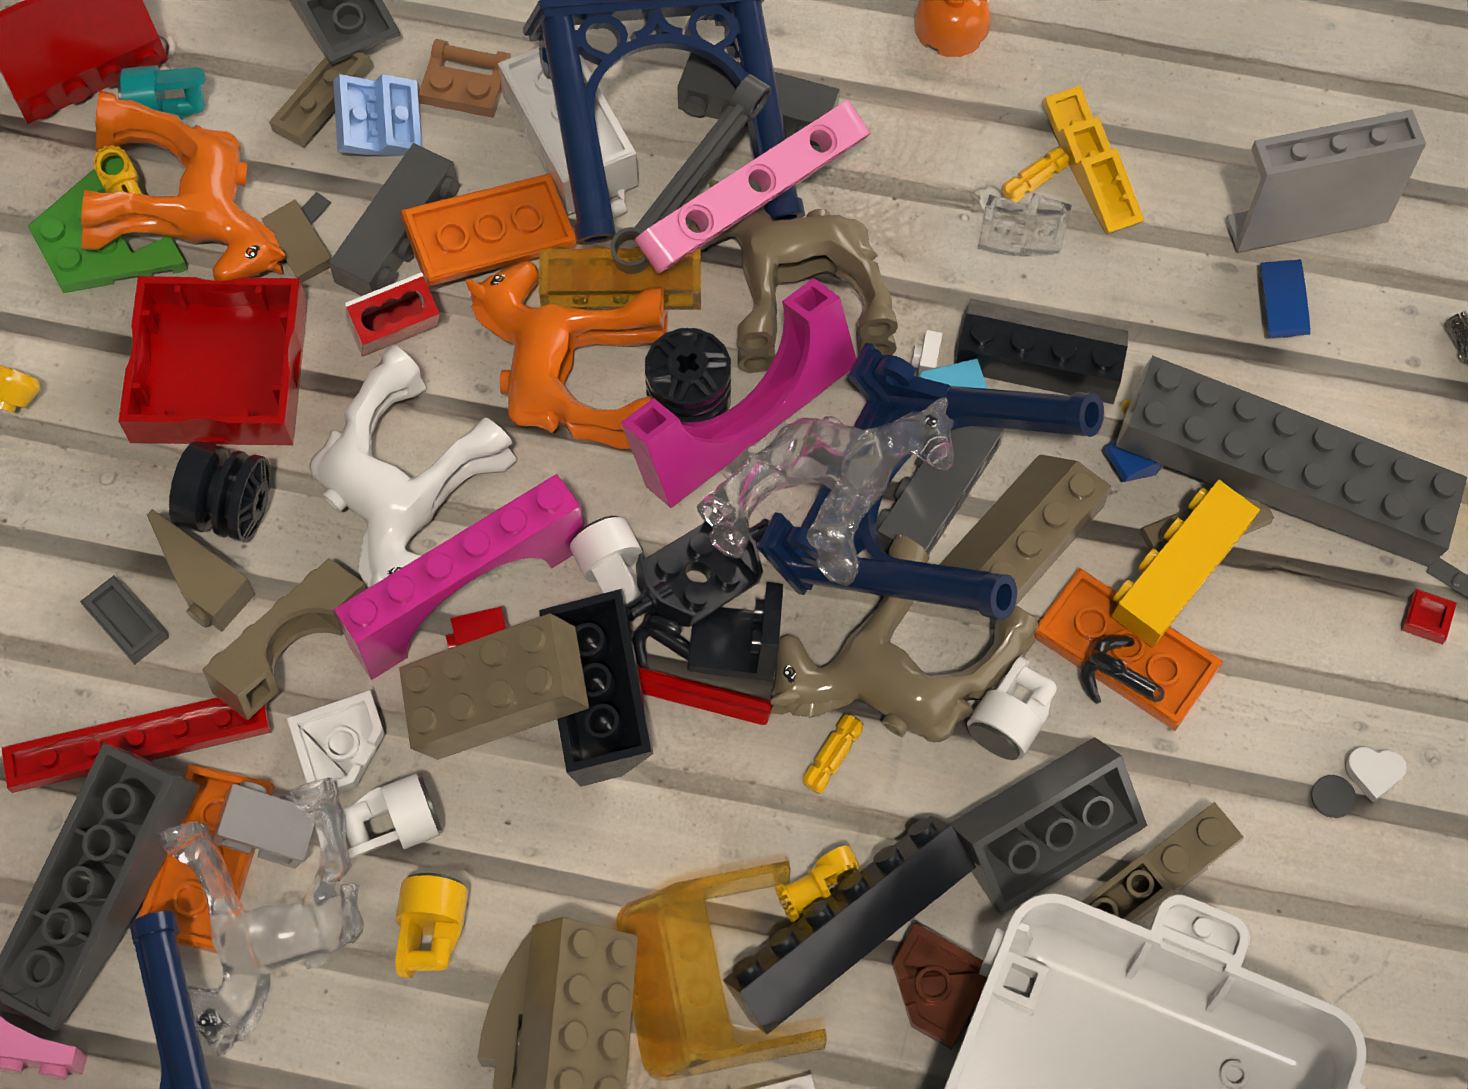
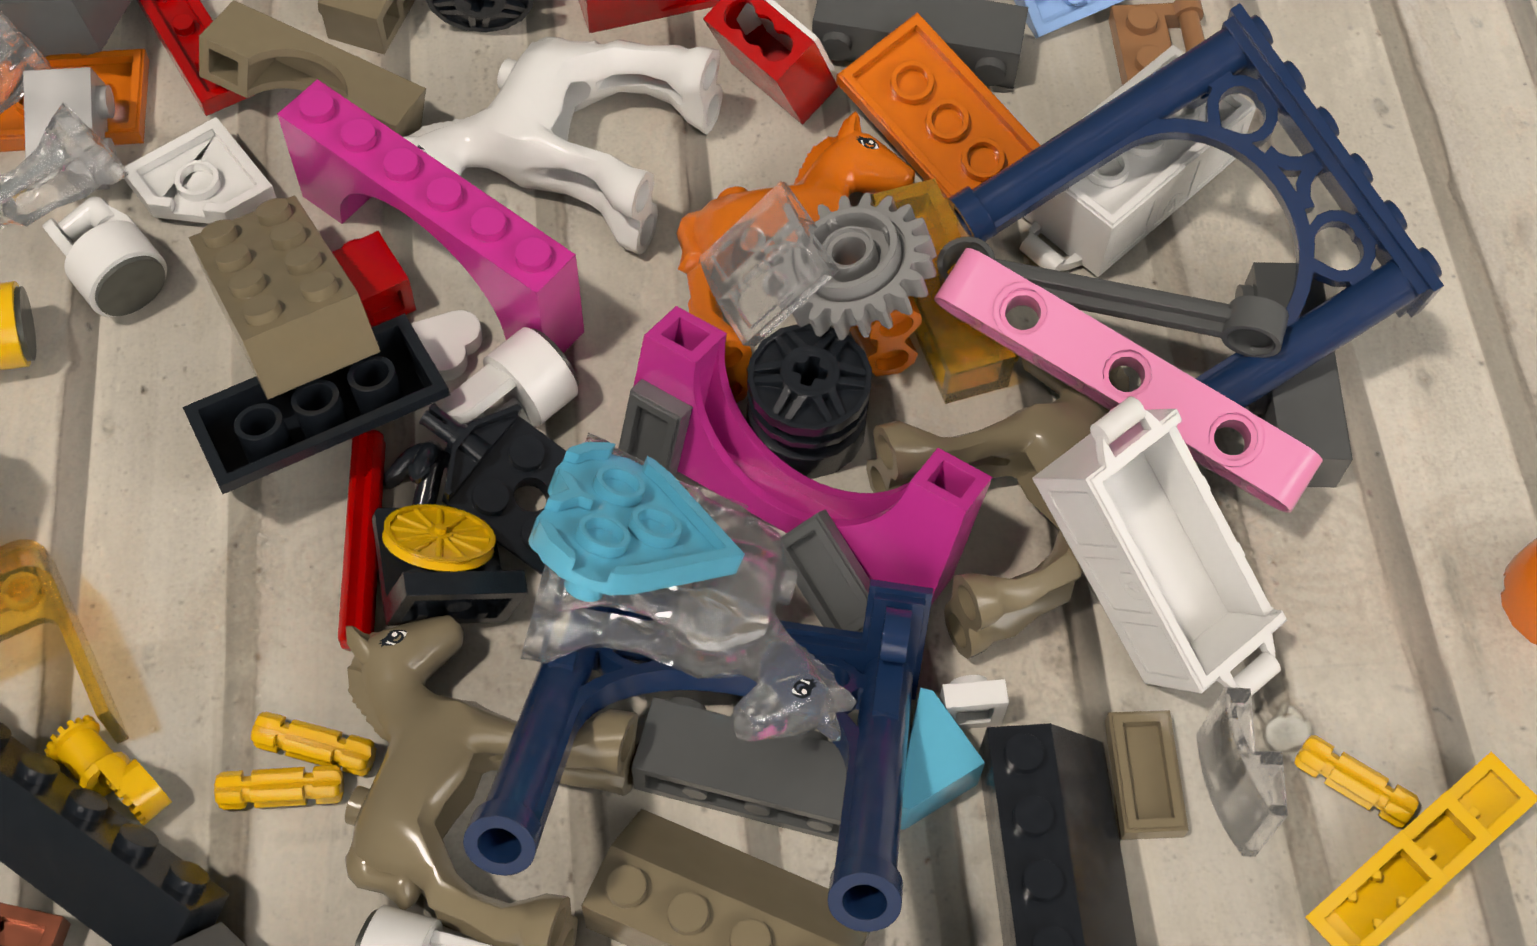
camera: 70 degrees right, 5 degrees down
none -> yellow axle [214,765,345,810]
none -> yellow wheel [382,504,496,572]
none -> white tile [411,310,483,381]
none -> medium azure plate [528,442,745,602]
none -> dark grey tile [617,379,693,478]
none -> clear slope [699,181,840,347]
none -> dark grey tile [771,509,870,632]
none -> light grey gear [773,193,937,340]
none -> white container [1032,396,1287,702]
none -> dark tan tile [1104,710,1189,840]

